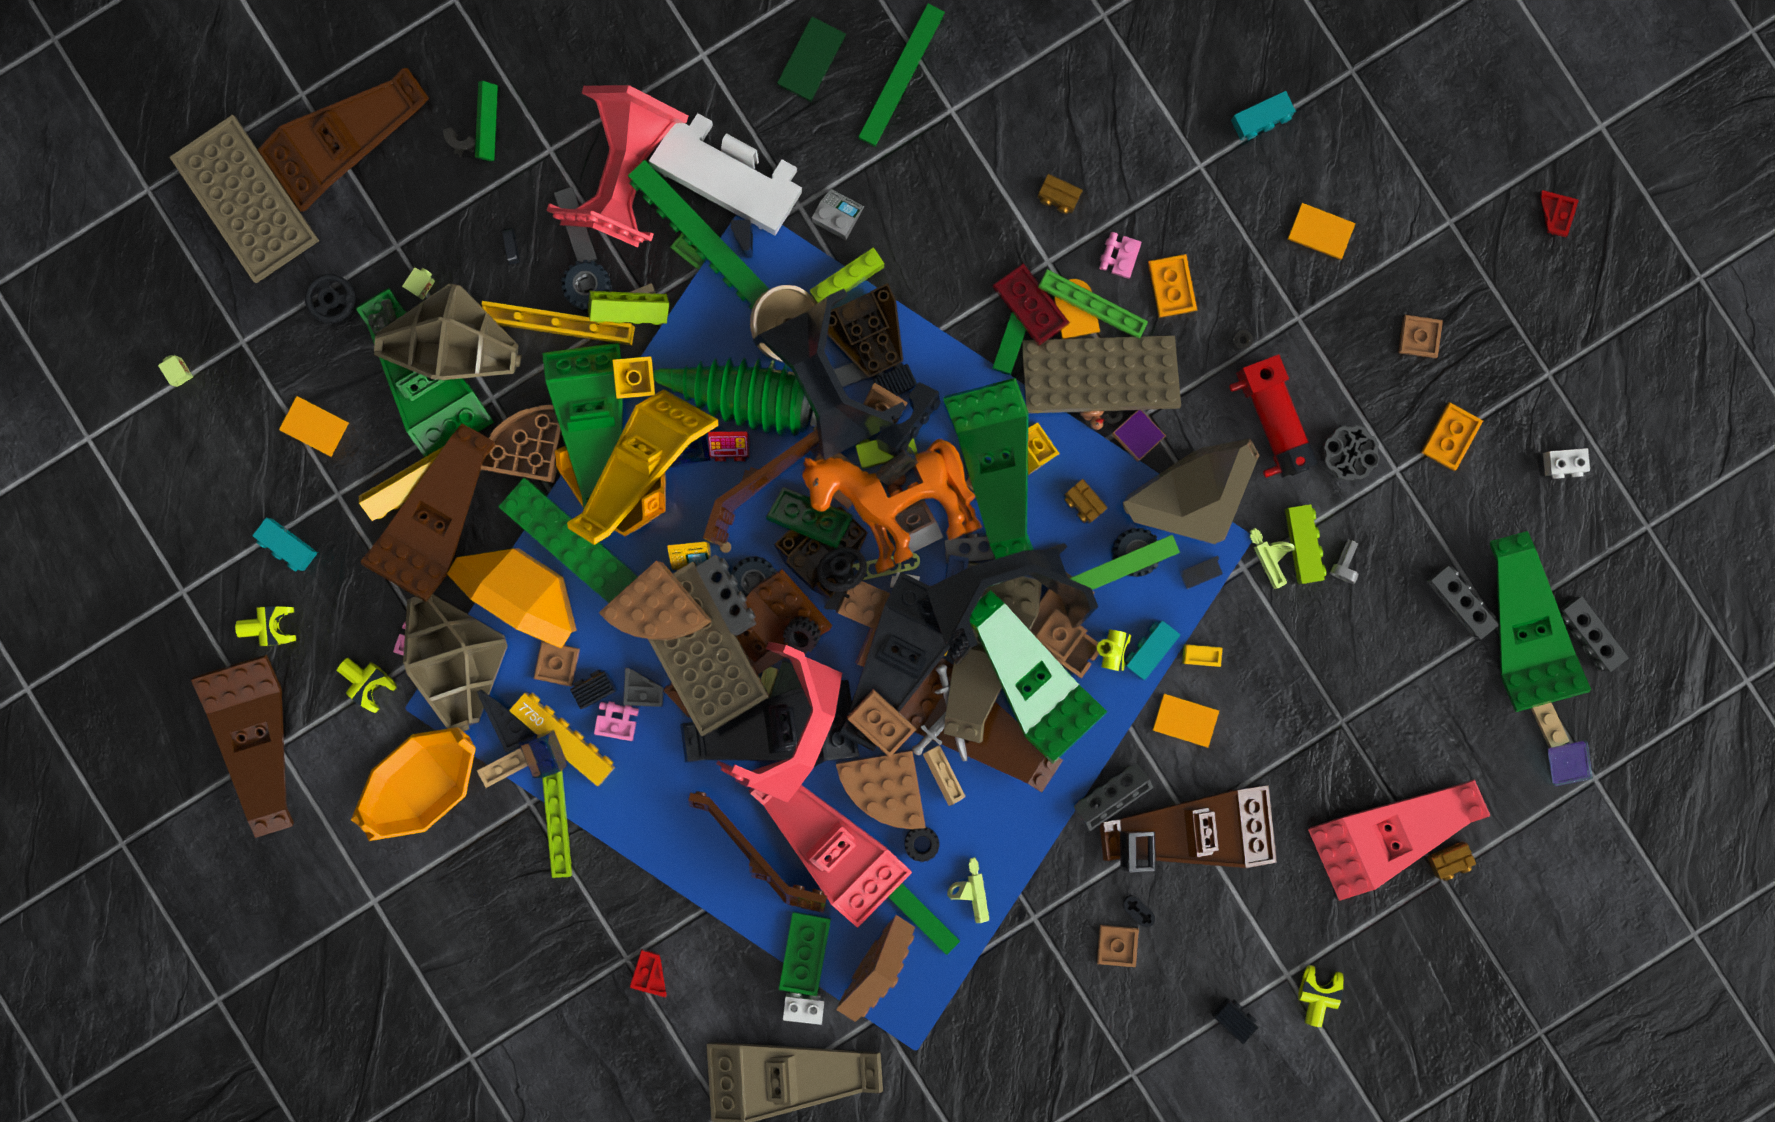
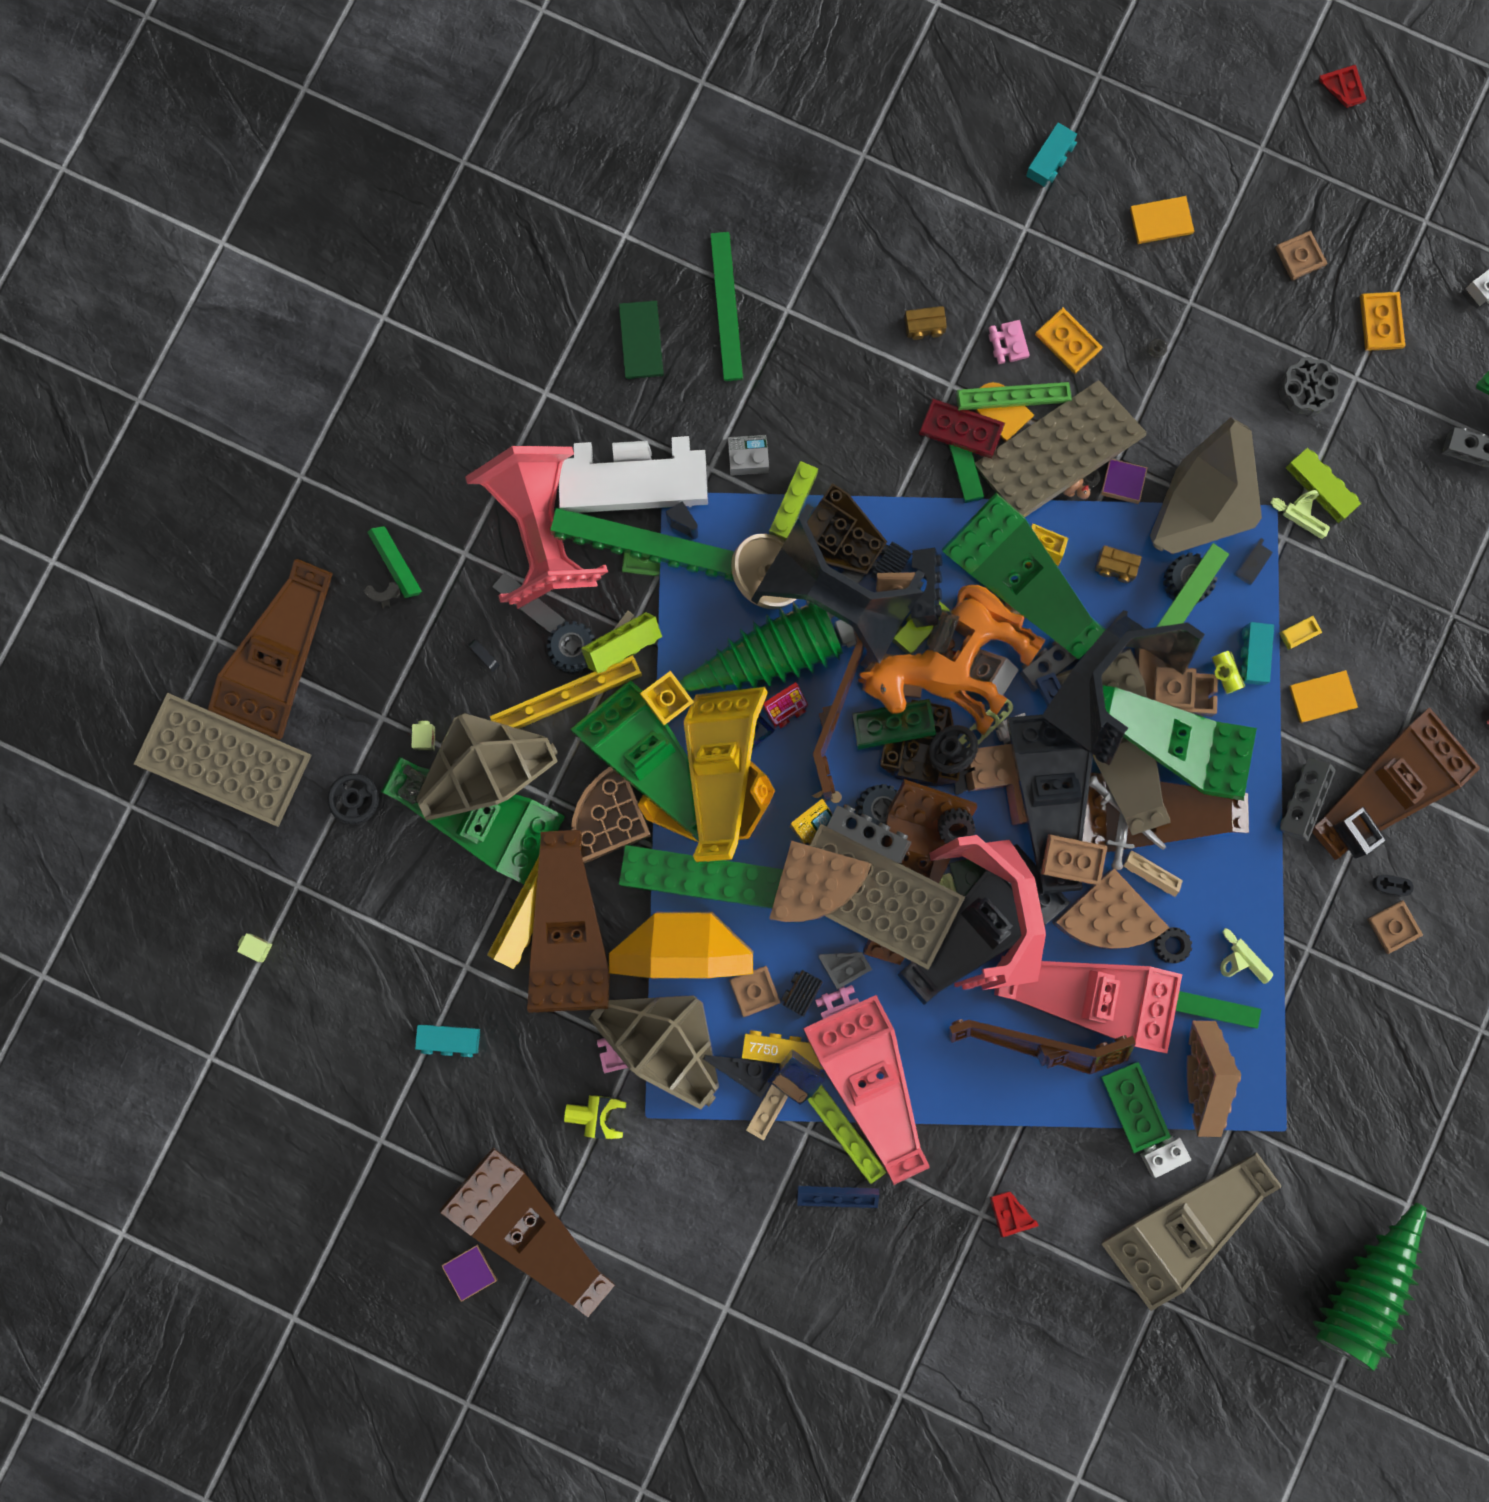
camera: 35 degrees left, 5 degrees down
neon yellow connector [235,606,296,646] -> none
light orange tile [279,396,349,457] -> none
light orange panel [351,727,476,841] -> none
red piece [1229,354,1318,478] -> none
light grey piece [1330,539,1359,584] -> none
none -> dark purple tile [442,1244,497,1302]
none -> dark blue plate [797,1186,879,1208]
none -> coral wing [803,995,930,1185]

